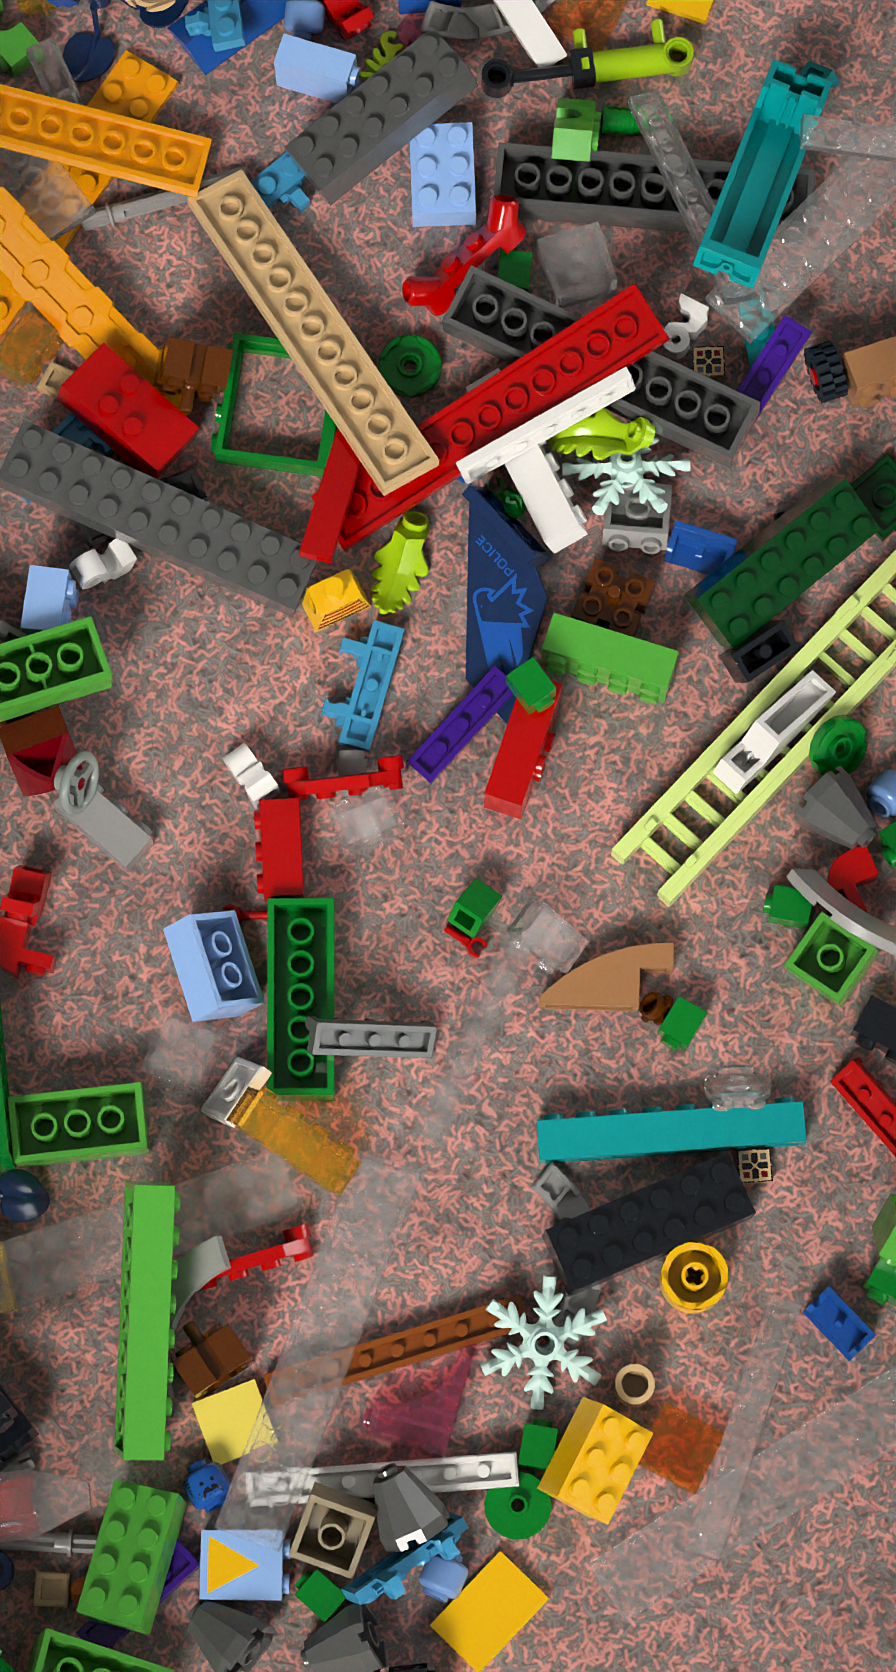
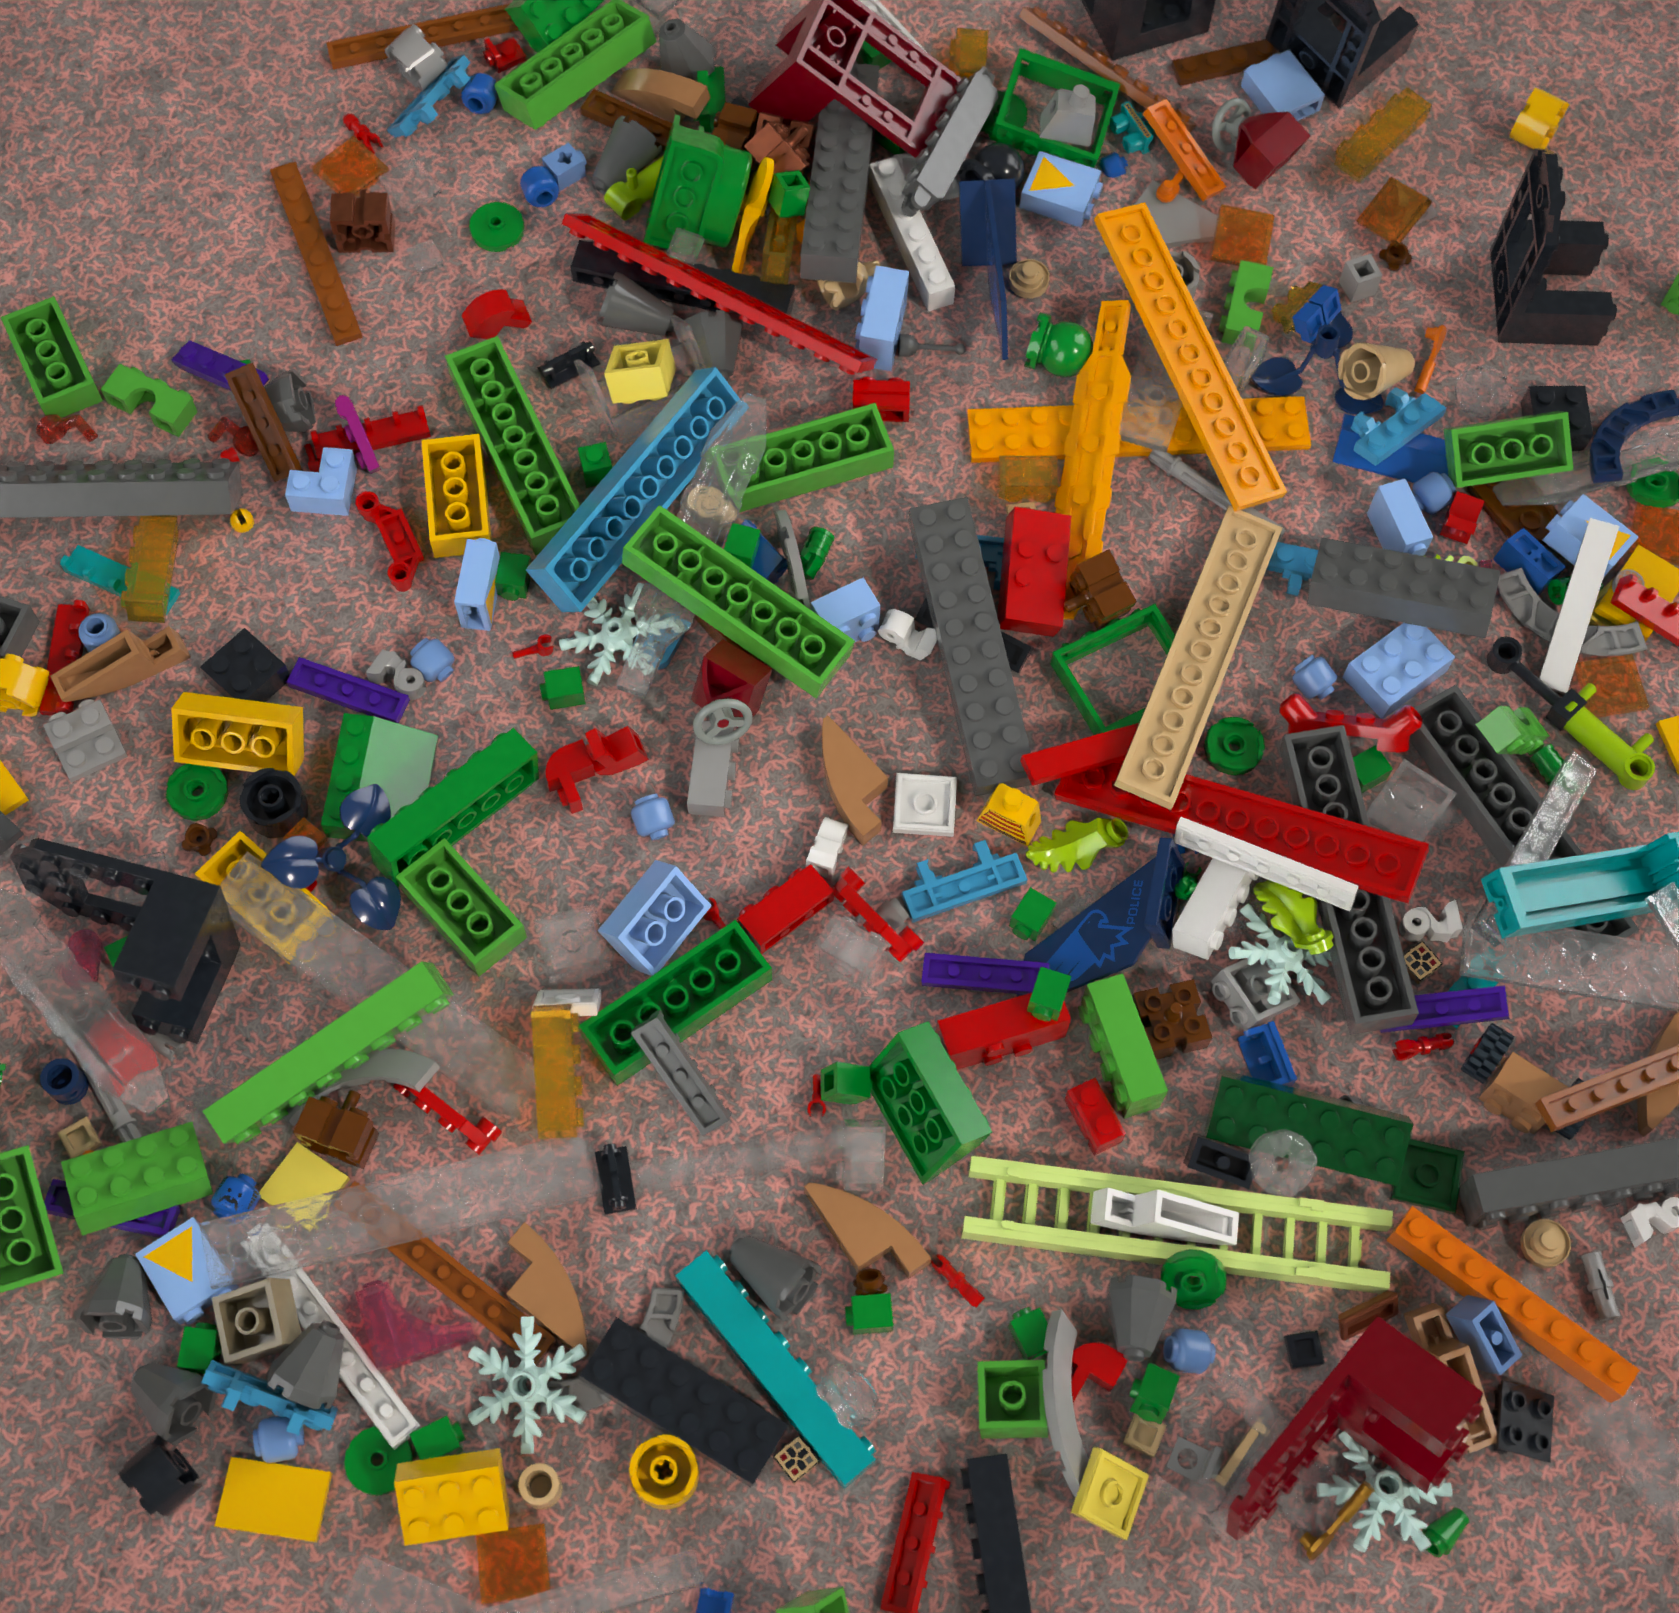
camera: 50 degrees right, 10 degrees down
none -> medium nougat slope [506,1222,589,1361]
none -> black hinge [595,1144,637,1215]
none -> medium blue head [631,793,675,841]
none -> dark grey cone [729,1236,822,1321]
none -> medium nougat slope [822,715,888,846]
none -> green slope [869,1021,992,1185]
none -> white plate [893,773,957,837]
none -> red piece [931,1254,985,1307]
none -> green brick [1009,887,1057,942]
none -> red brick [1064,1078,1126,1156]
none -> clear plate [1249,1129,1317,1197]
none -> medium blue head [1292,655,1337,700]
none -> red piece [1392,1032,1454,1061]

